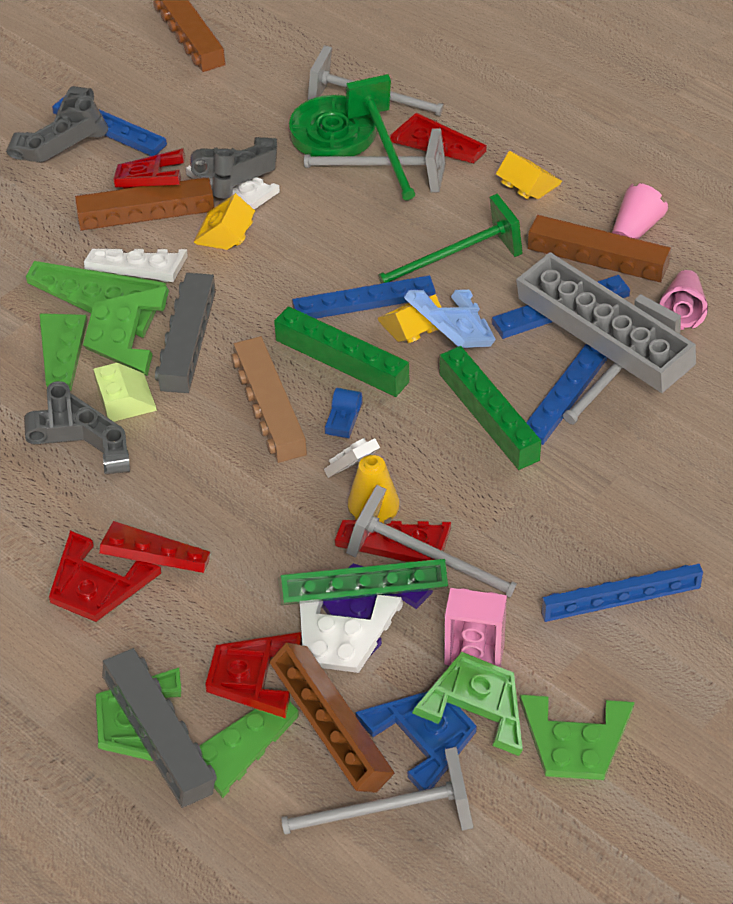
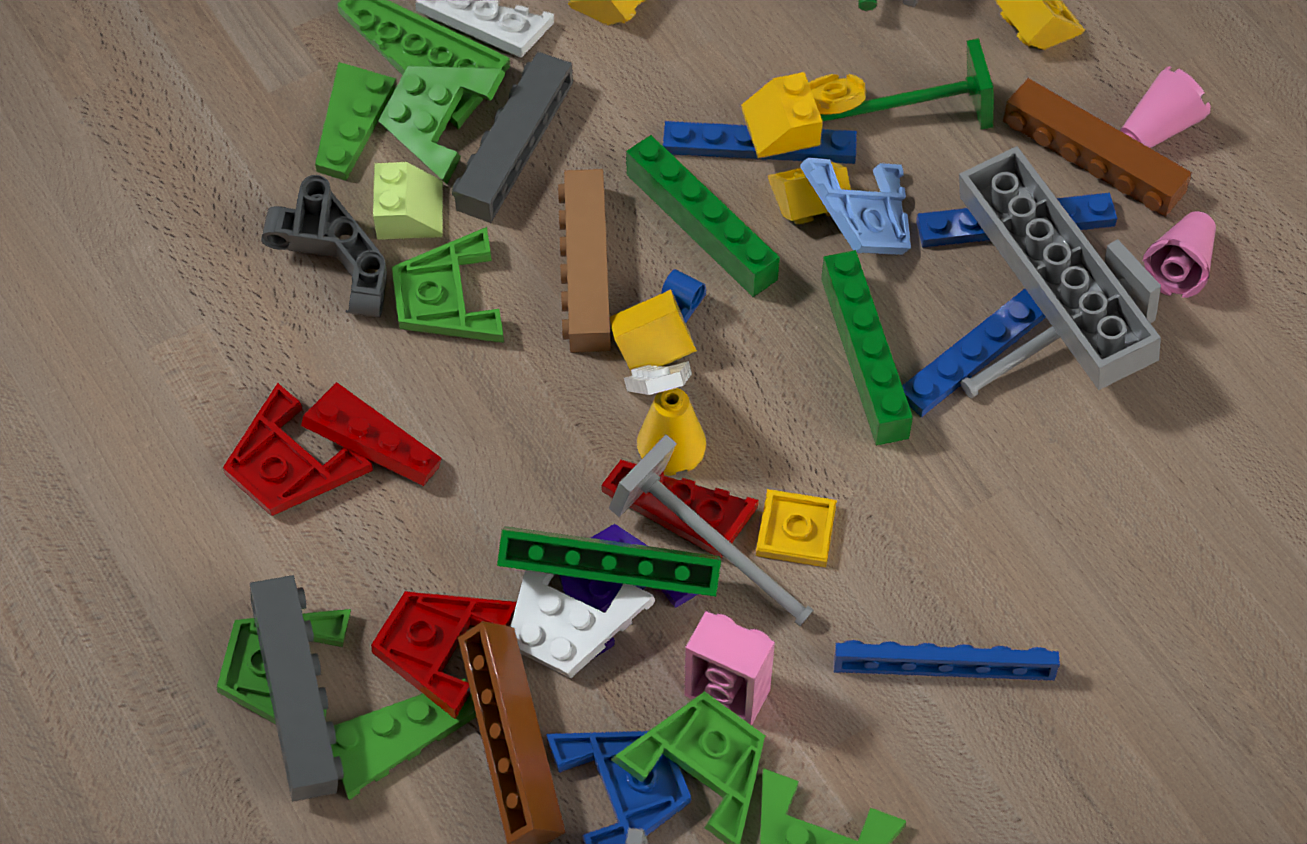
camera: 15 degrees right, 10 degrees up
none -> bright green wing [392,227,504,343]
none -> yellow slope [609,290,697,373]
none -> yellow slope [741,72,823,158]
none -> yellow tile [756,489,837,567]
none -> yellow tile [809,74,866,114]

